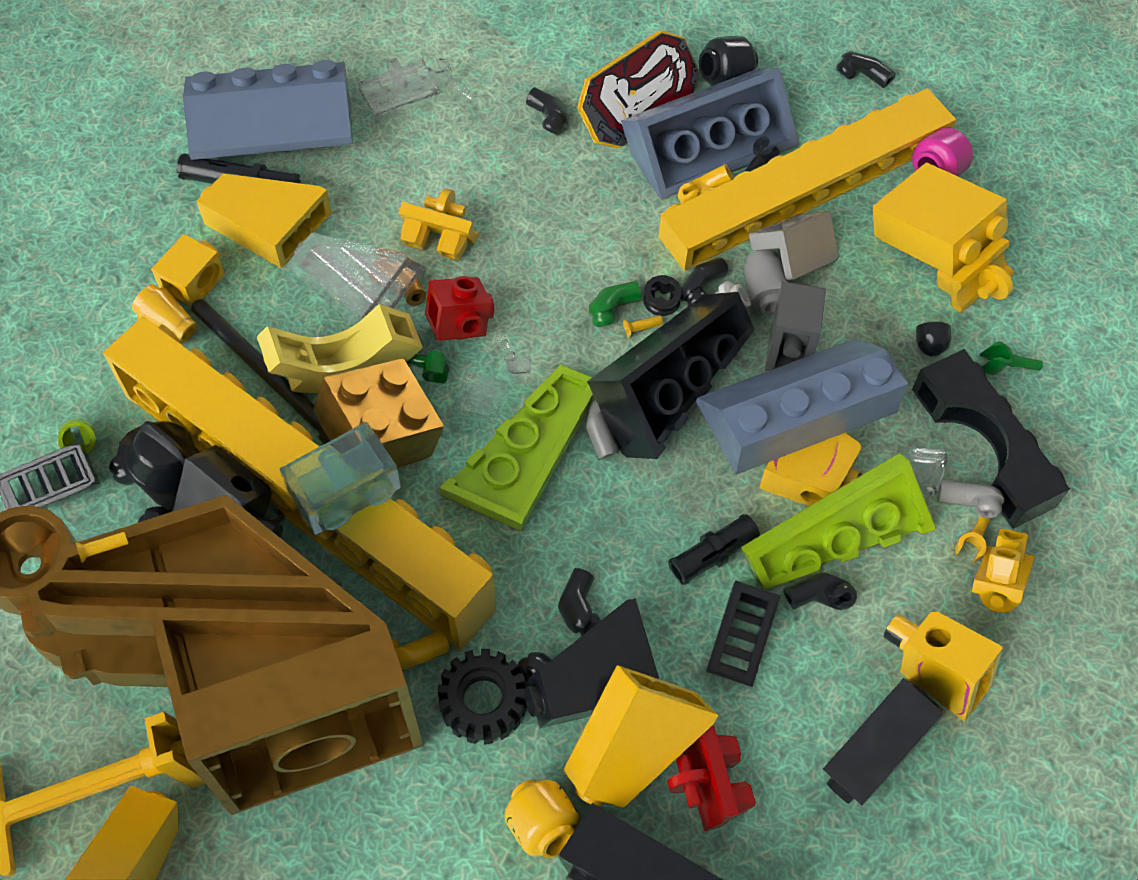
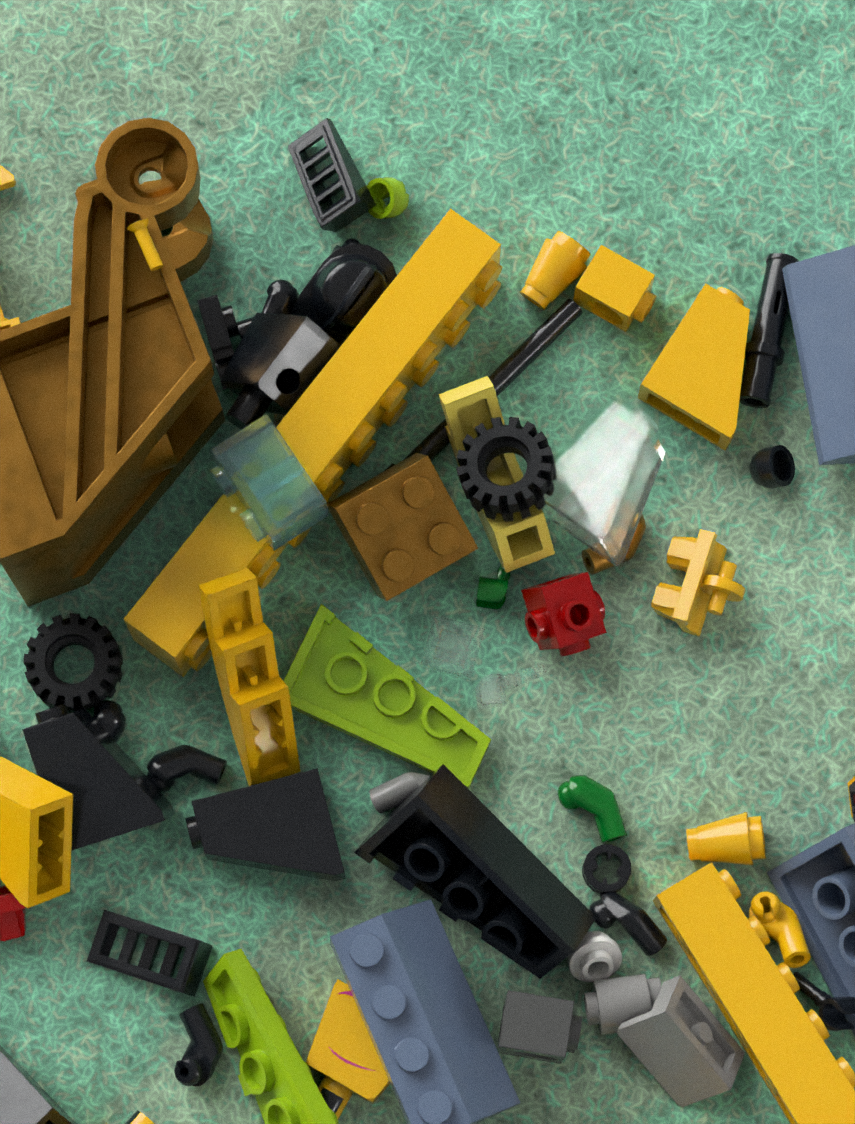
camera: 90 degrees right, 15 degrees up
yellow arm [391,631,449,670] -> none
yellow piece [623,315,663,338] -> none
black pin [668,514,760,585] -> none
none -> black slope [185,768,346,881]
none -> yellow slope [198,567,301,786]
none -> black tyre [456,416,557,522]
none -> yellow cone [686,812,766,865]
none -> black hinge [749,445,795,489]

